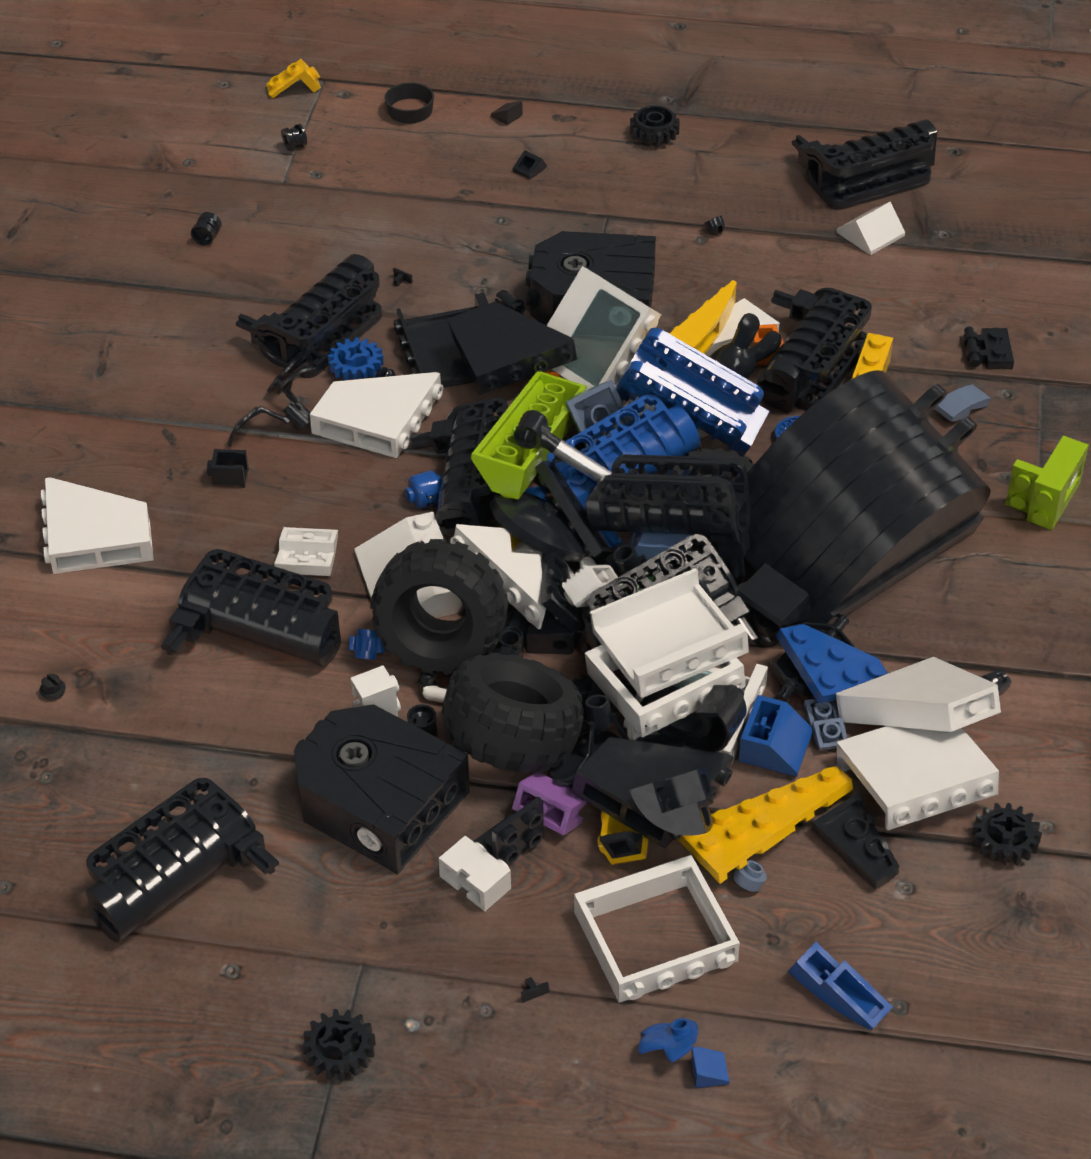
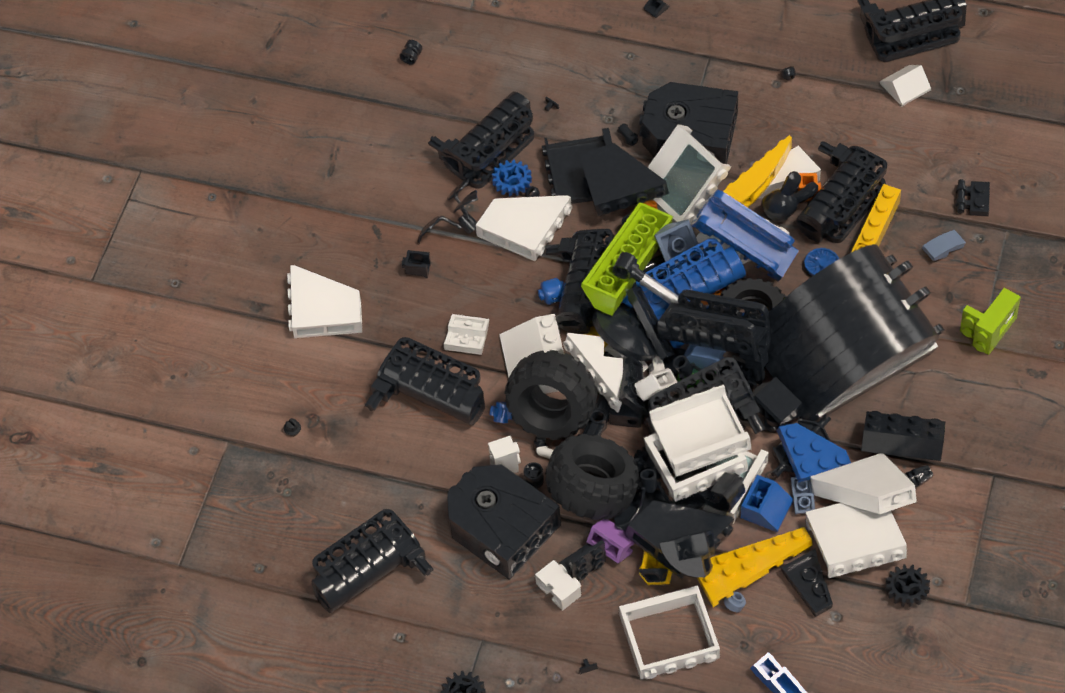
camera: 10 degrees right, 10 degrees up
none -> black brick [861,411,946,461]

